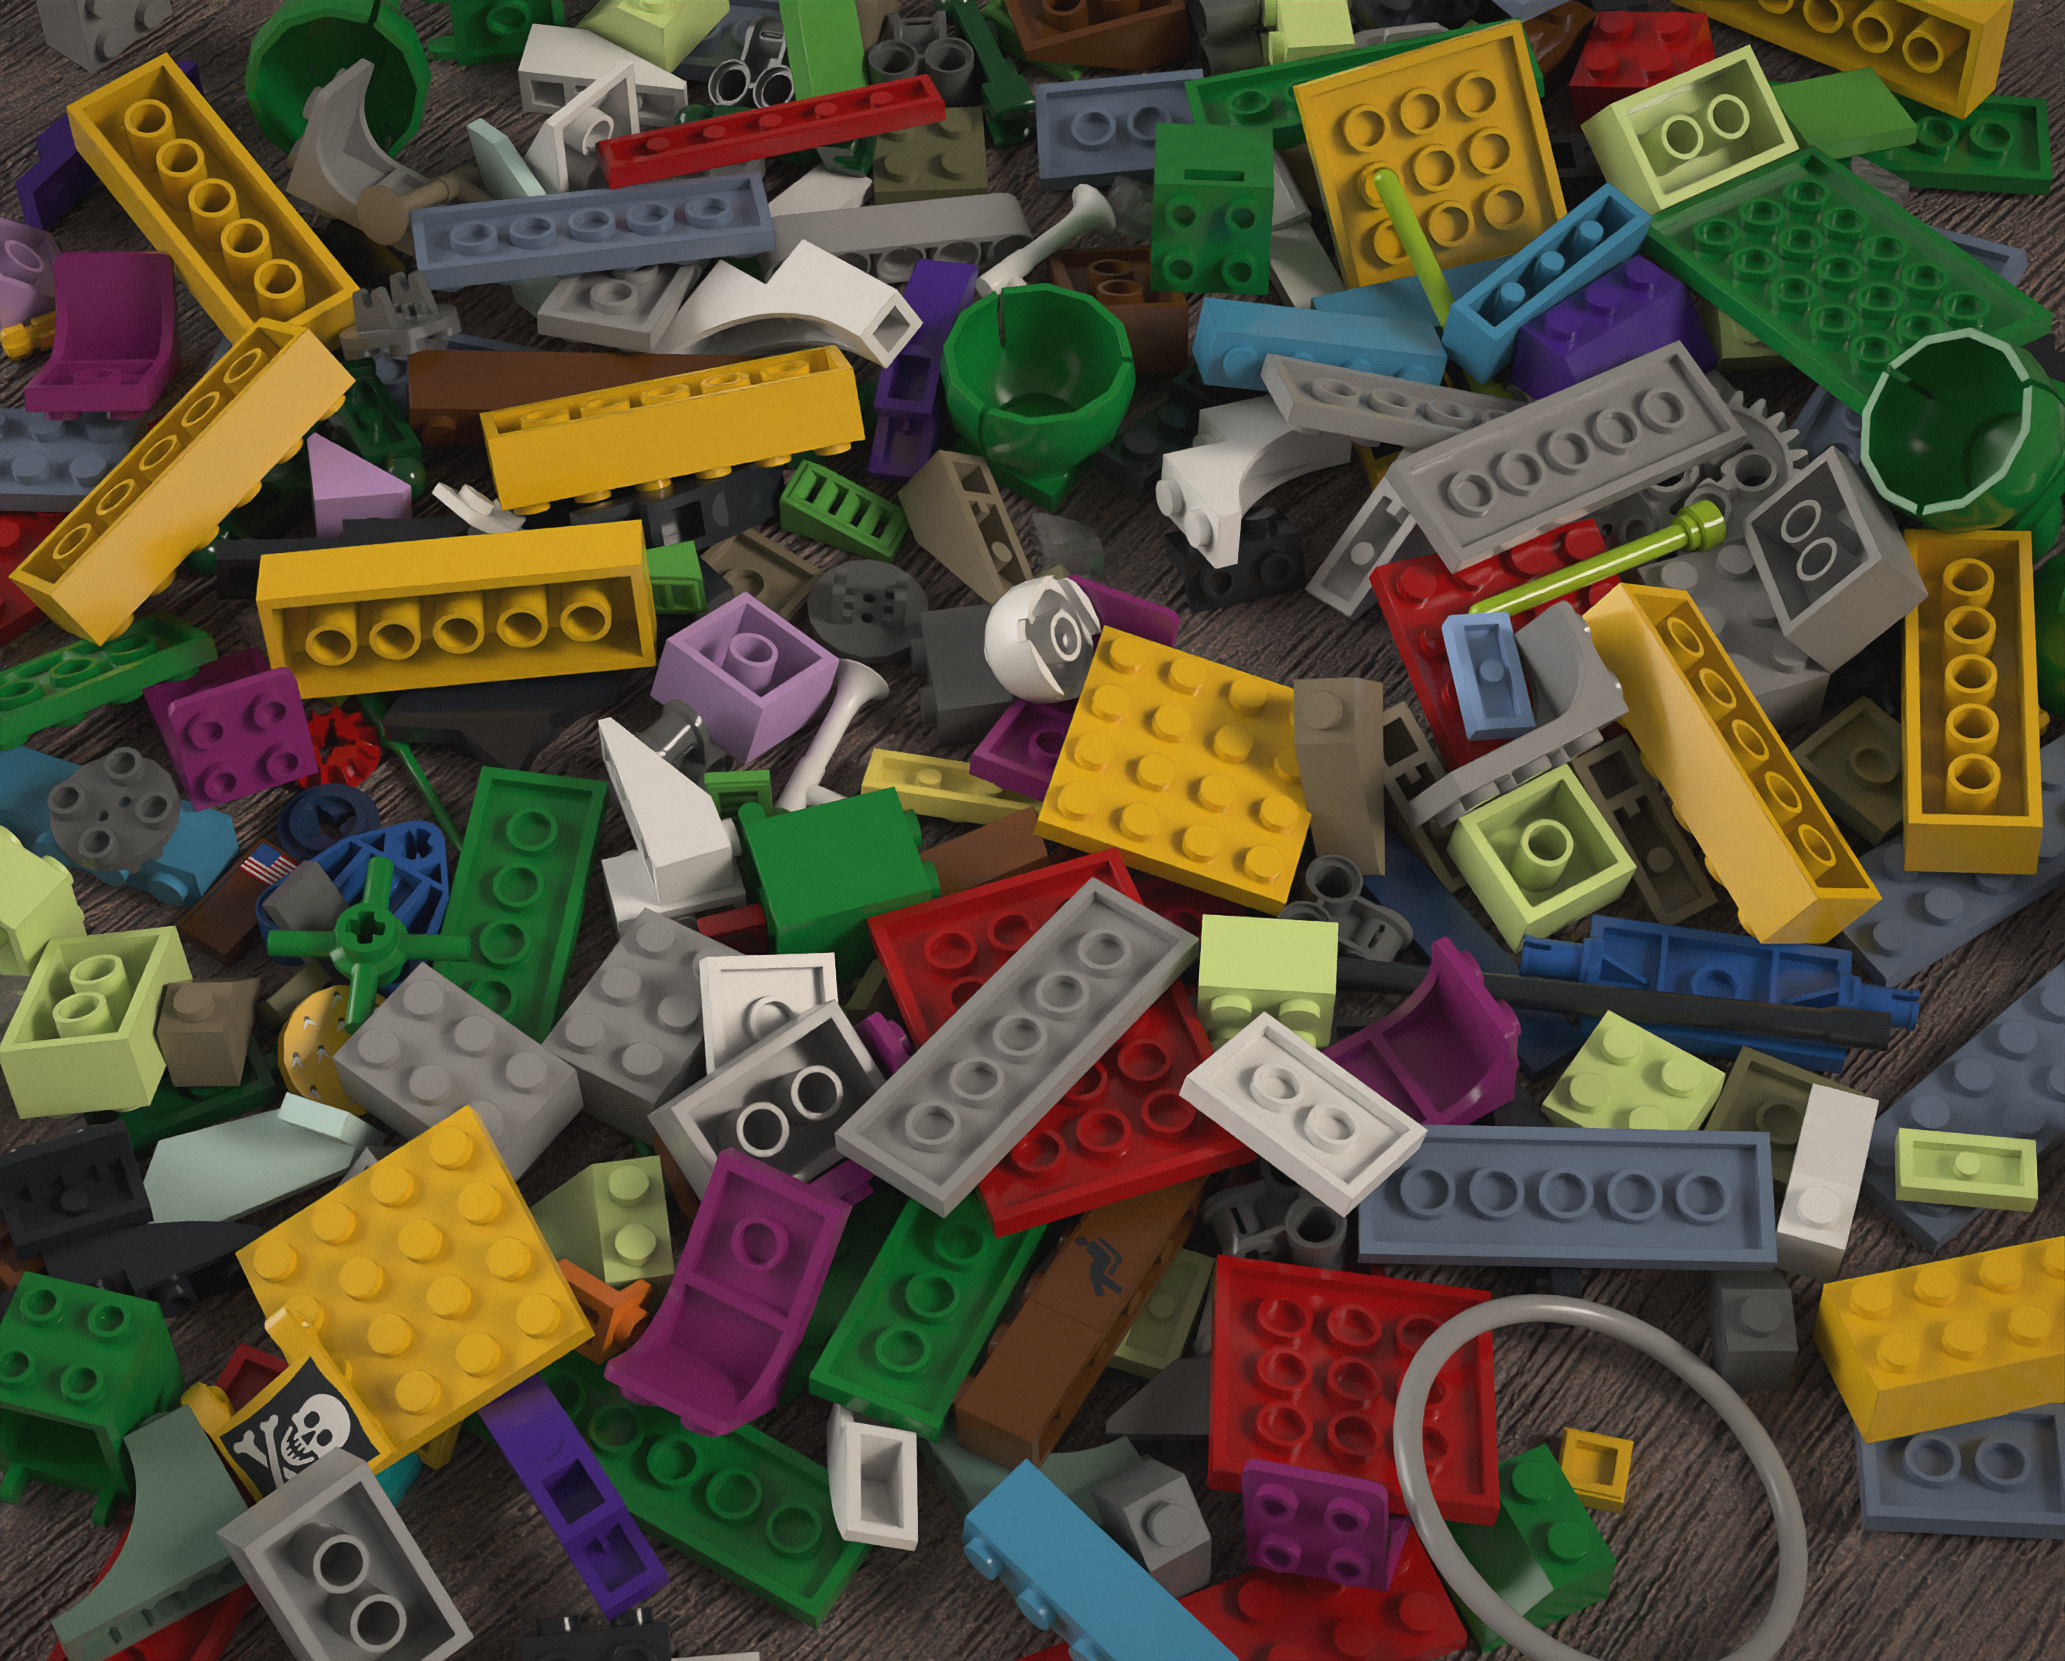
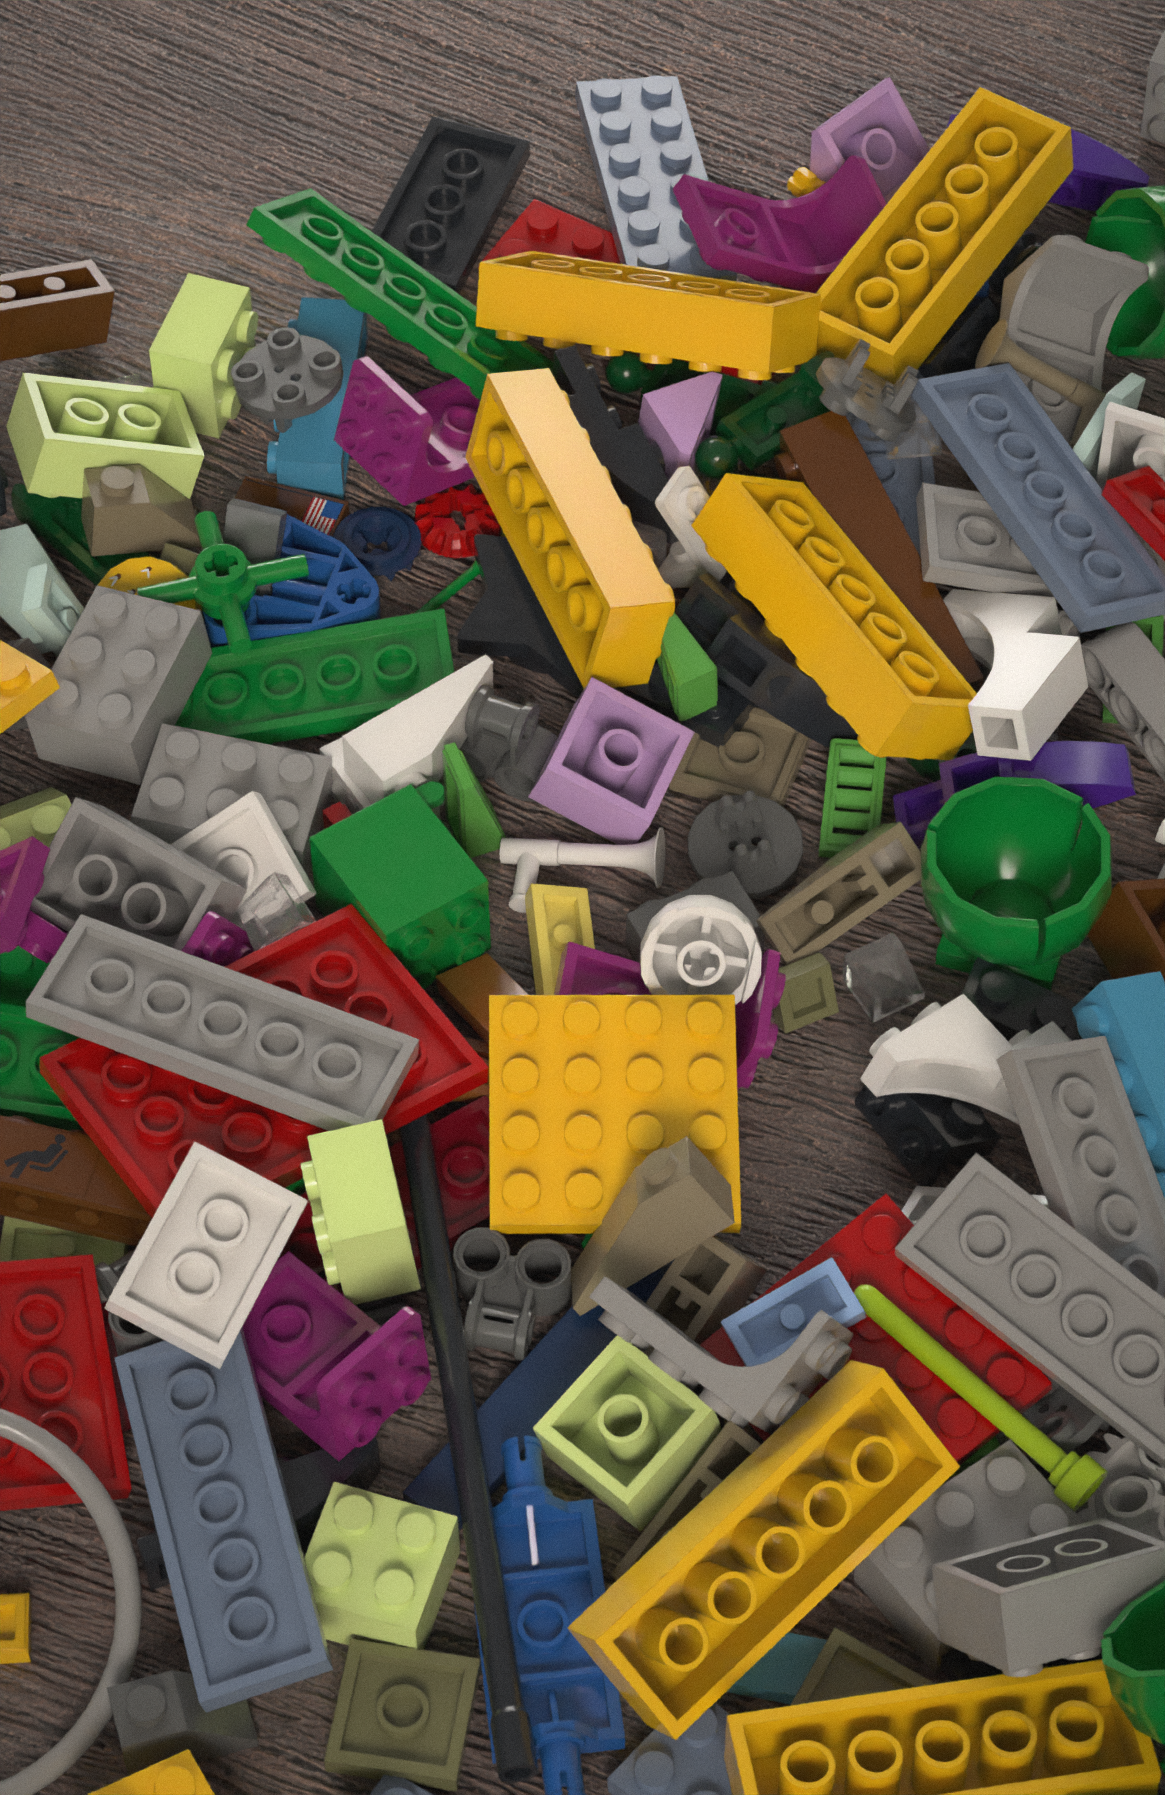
camera: 75 degrees right, 0 degrees up
white slope [1775,1083,1879,1283] -> none
none -> clear slope [237,872,316,951]

